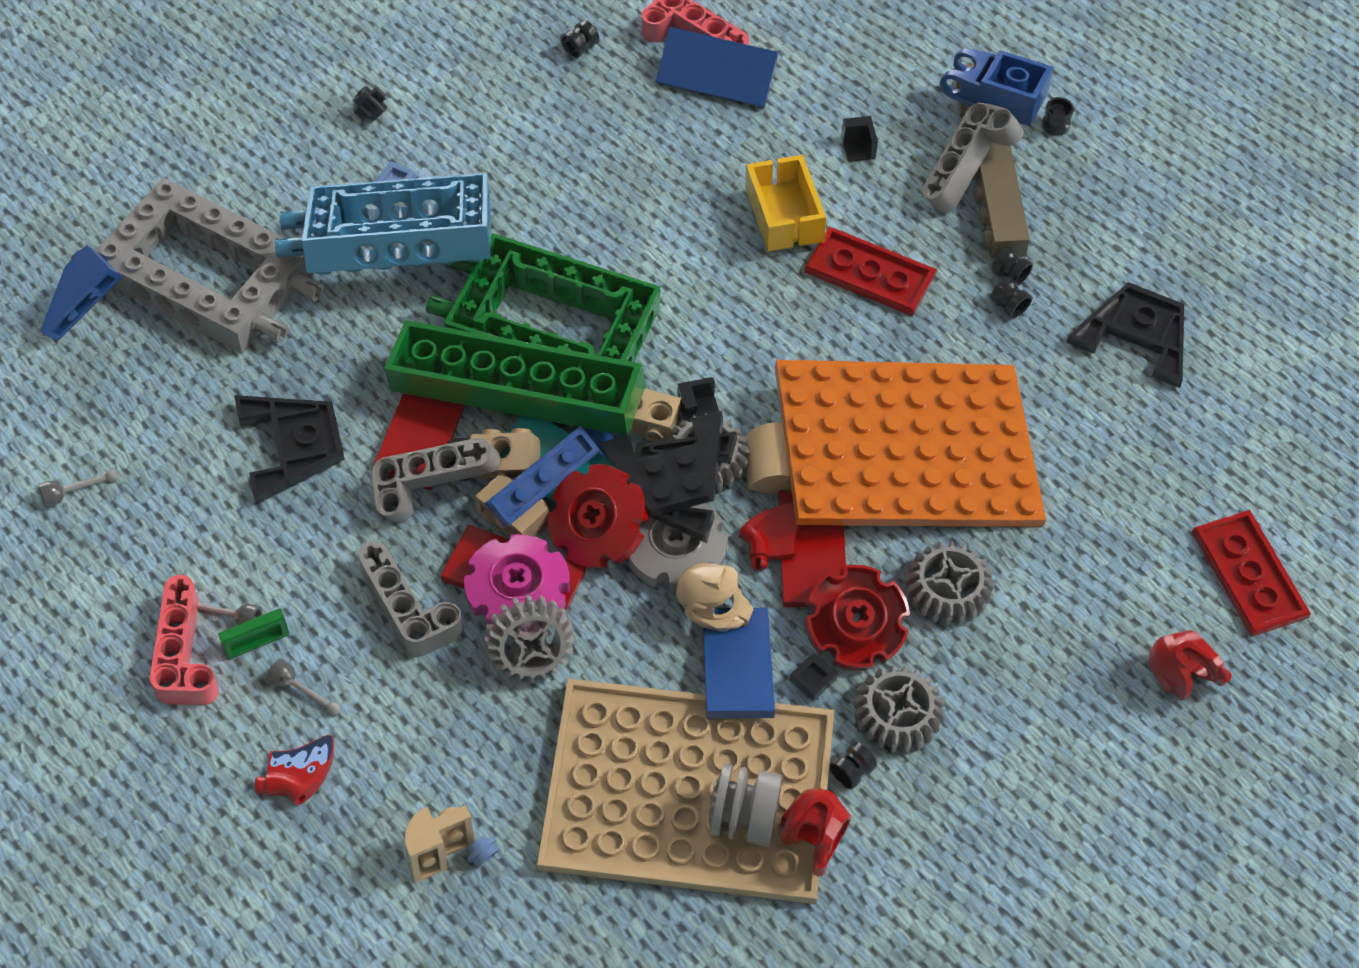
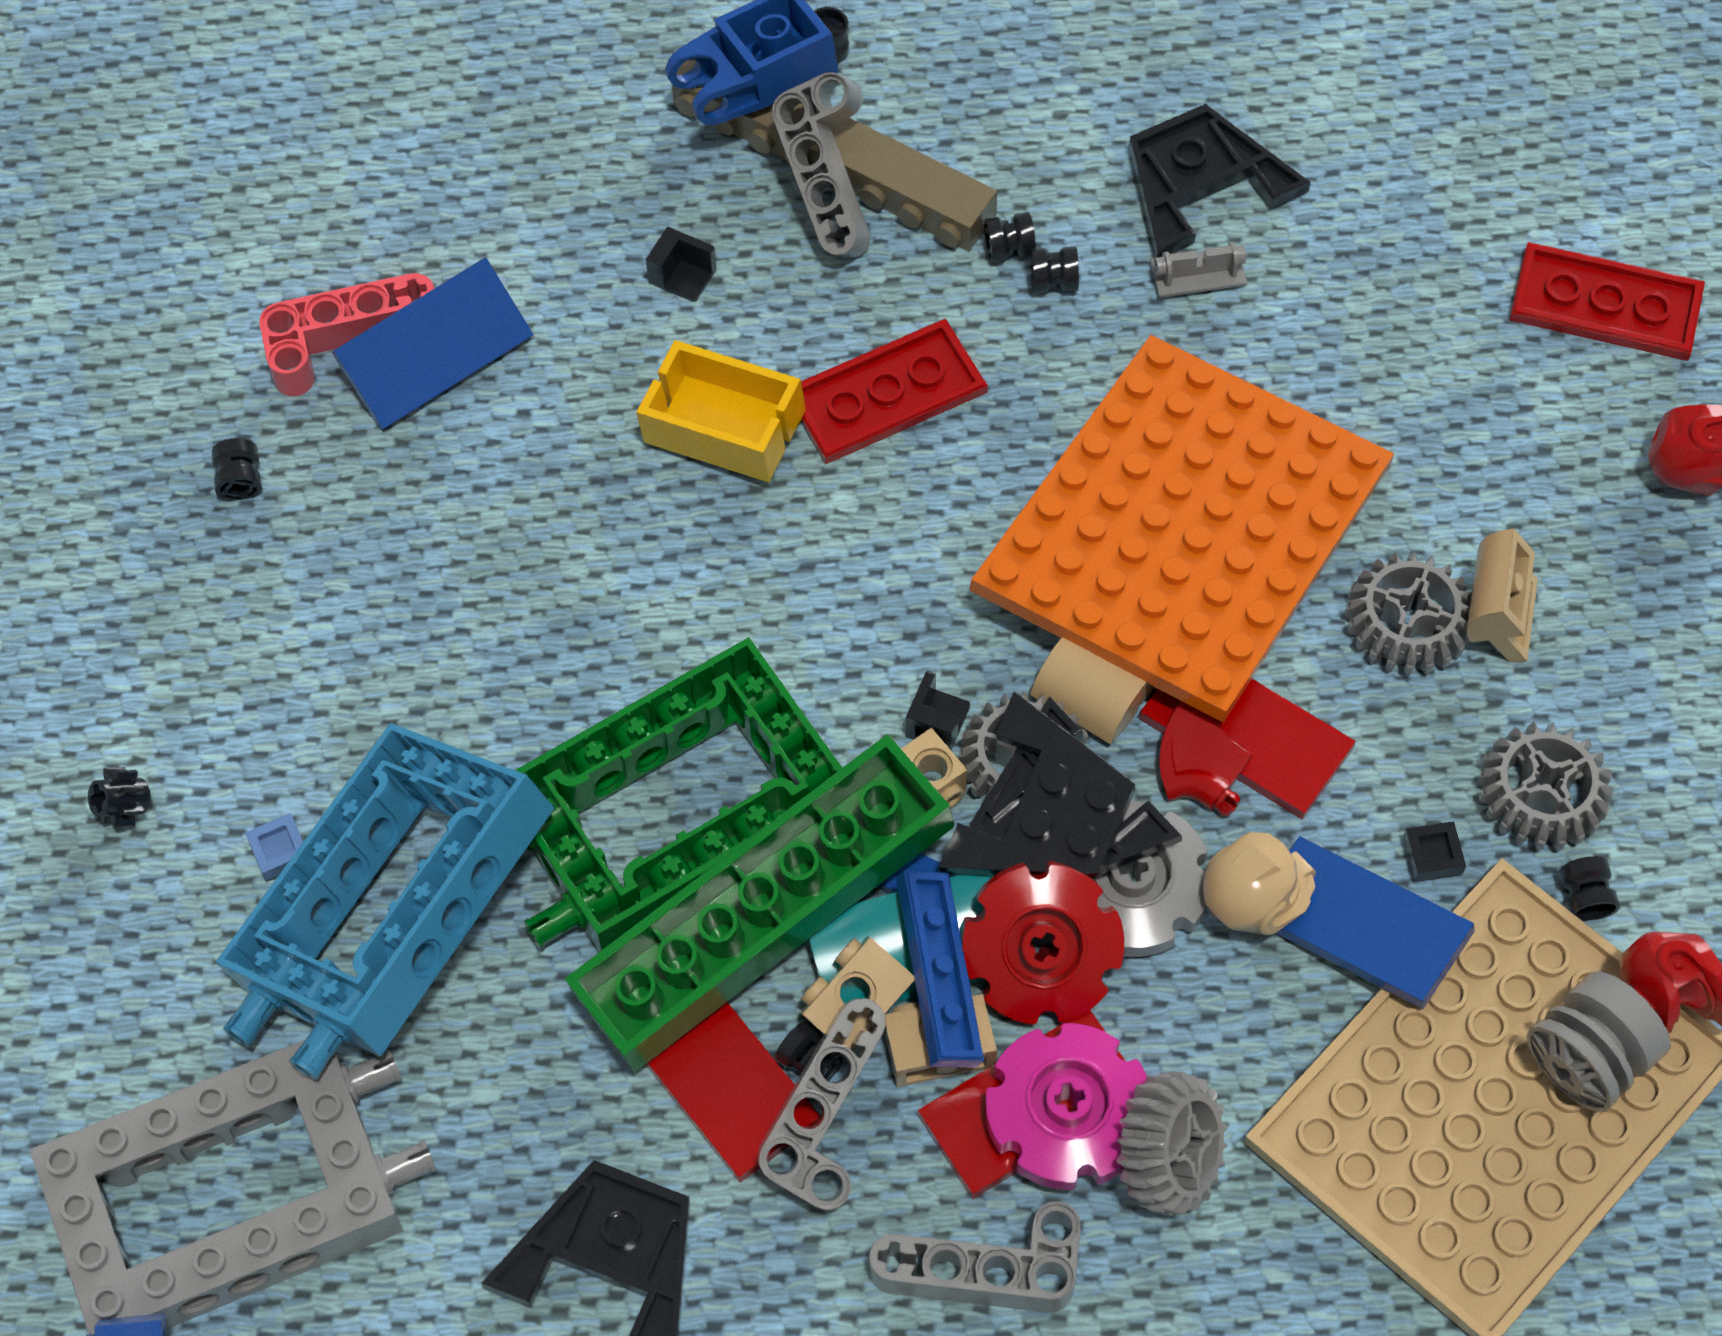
camera: 50 degrees left, 5 degrees up
red piece [804,565,910,671] -> none
none -> light grey hinge [1150,242,1247,298]
none -> tan brick [1467,529,1538,663]

